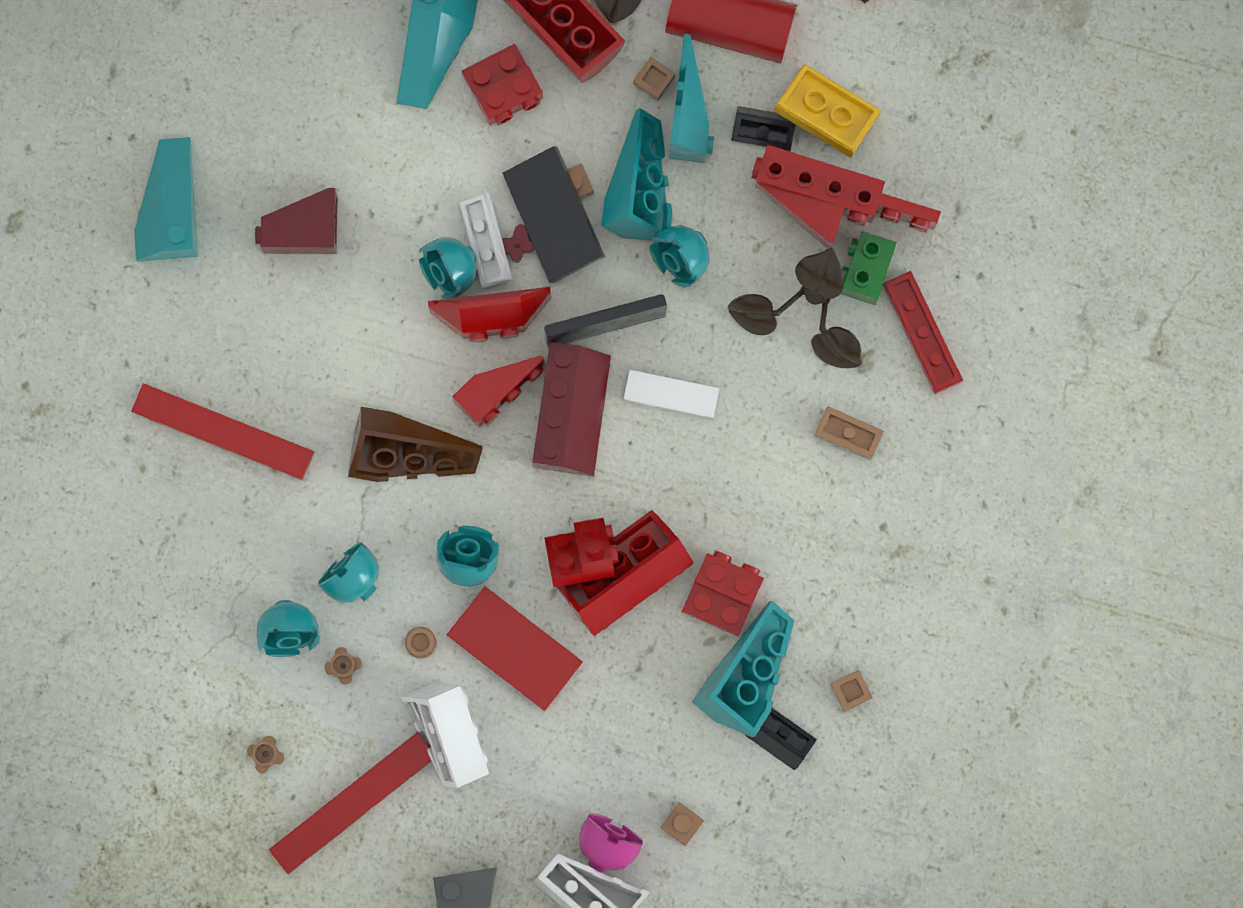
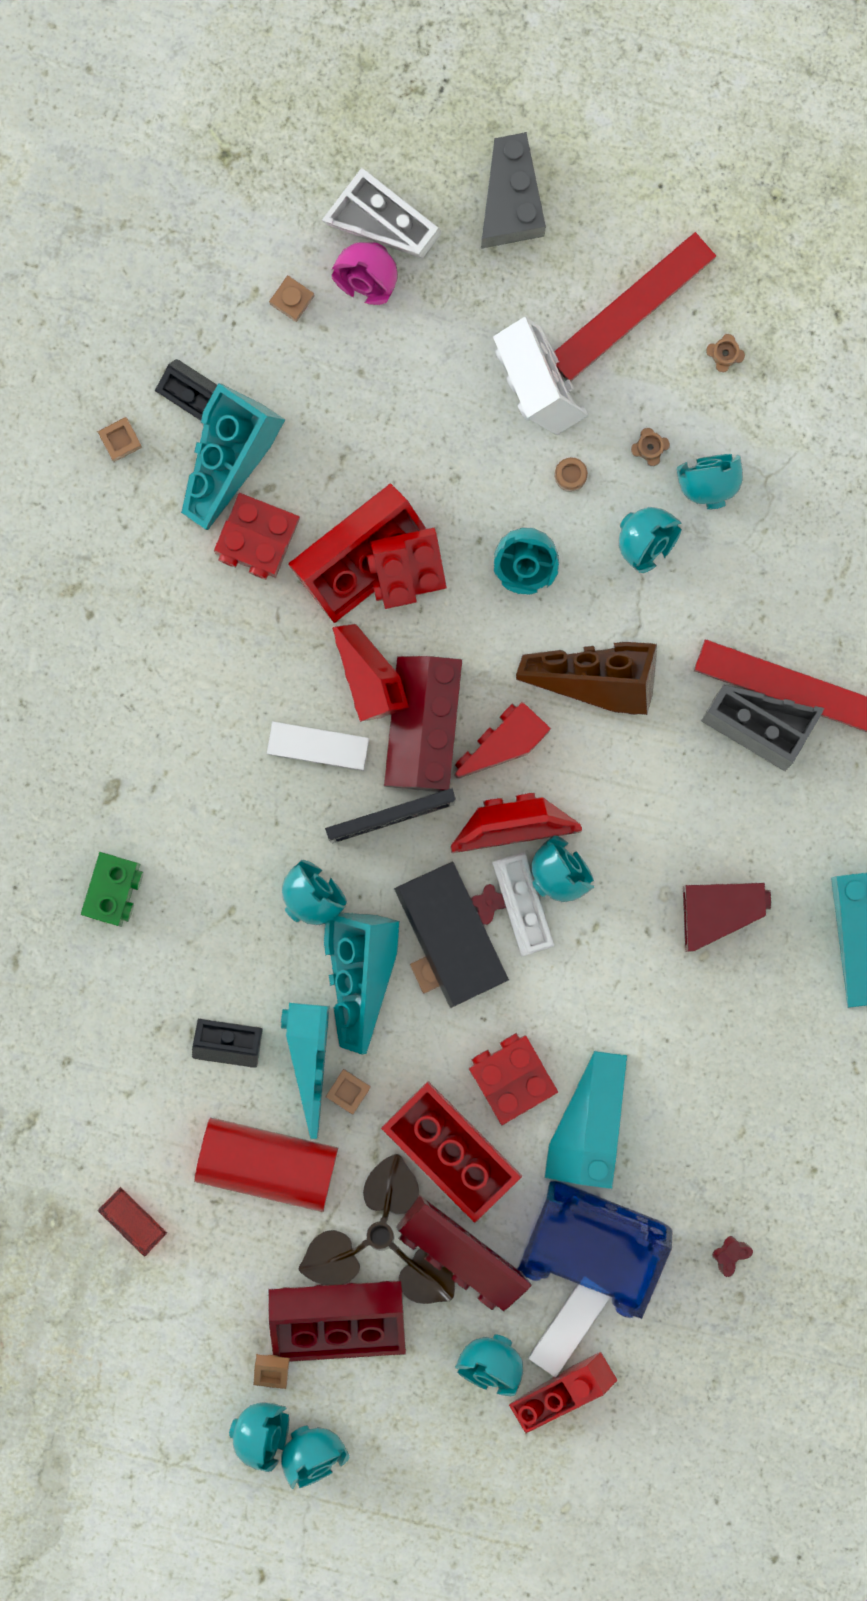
camera: 175 degrees right, 5 degrees up
red tile [447,586,583,711] -> none
dark brown plant [727,248,862,368] -> none
red wedge [751,145,941,248] -> none
yellow tile [773,64,881,158] -> none
medium nougat plate [814,406,884,461] -> none
red tile [883,271,963,394] -> none
none -> red slope [332,624,409,722]
none -> dark grey wedge [701,685,825,771]

